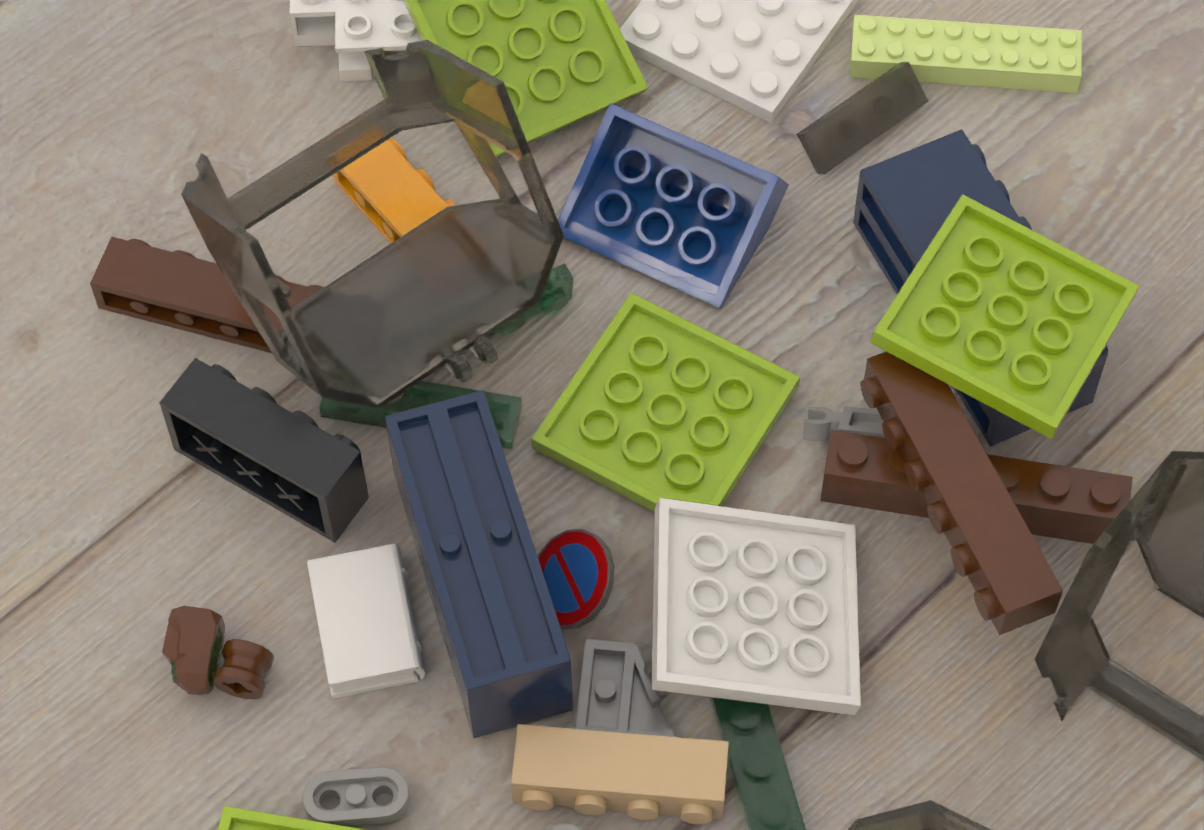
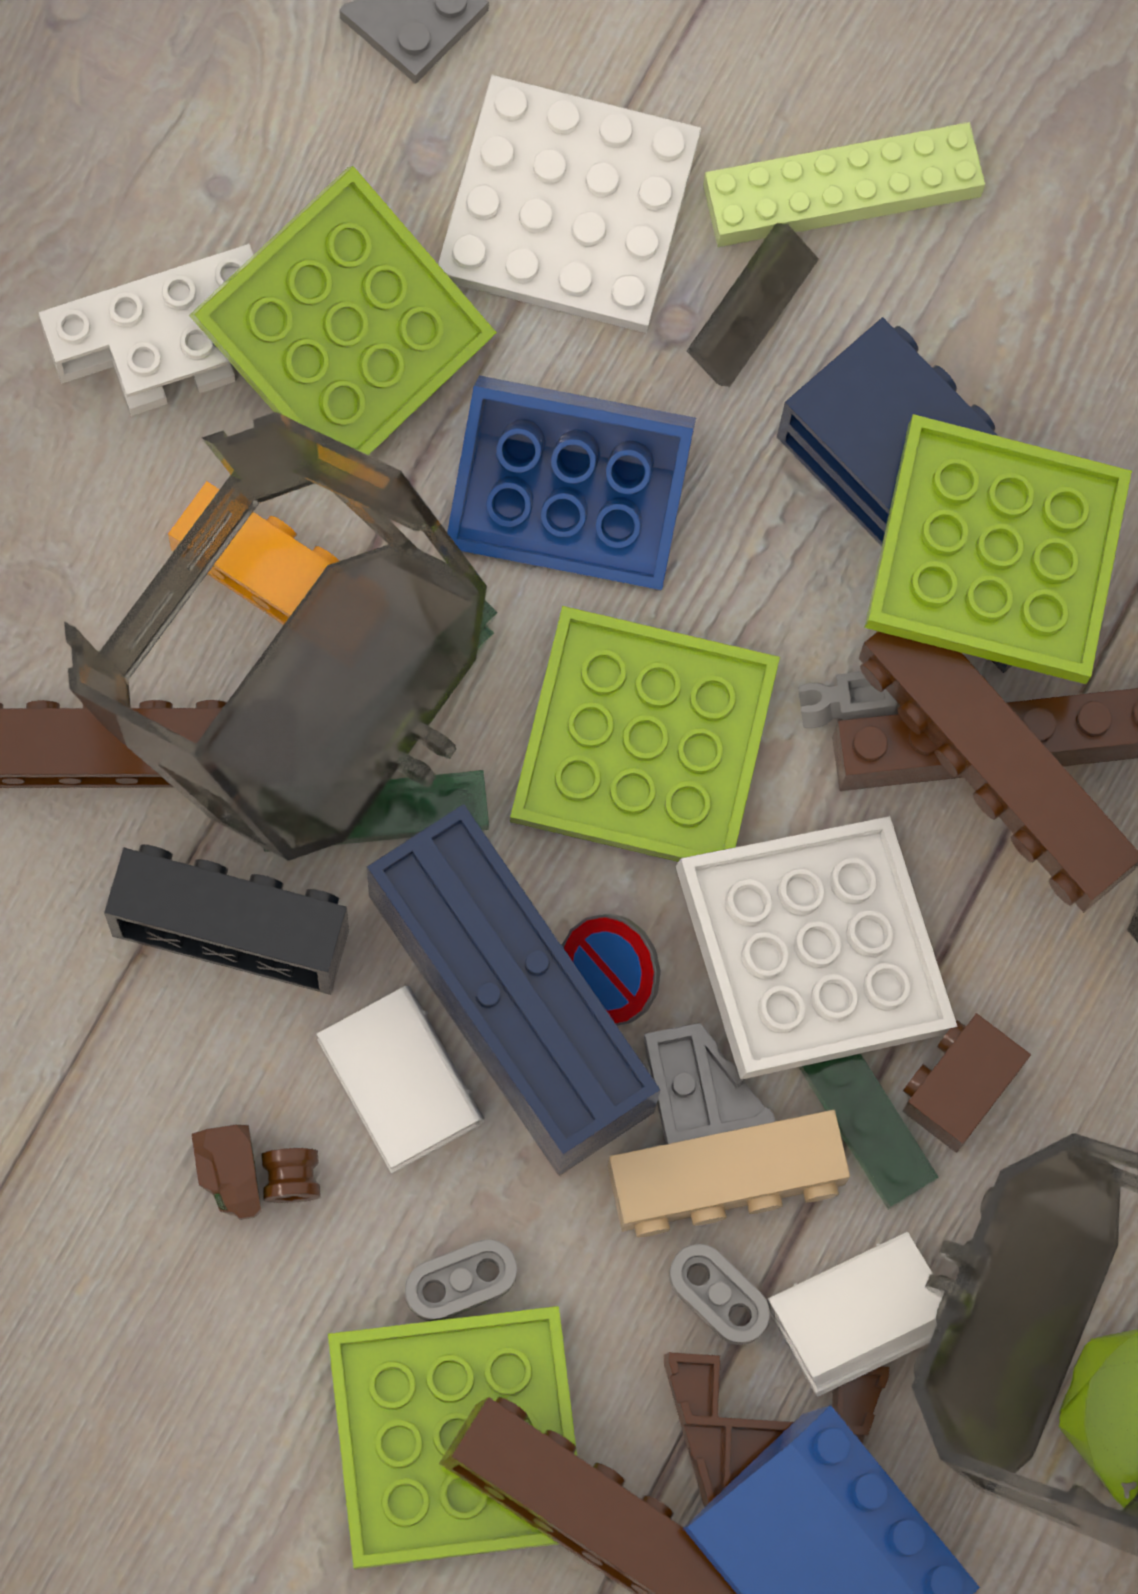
camera: 25 degrees left, 15 degrees up
none -> reddish brown brick [902,1013,1031,1153]

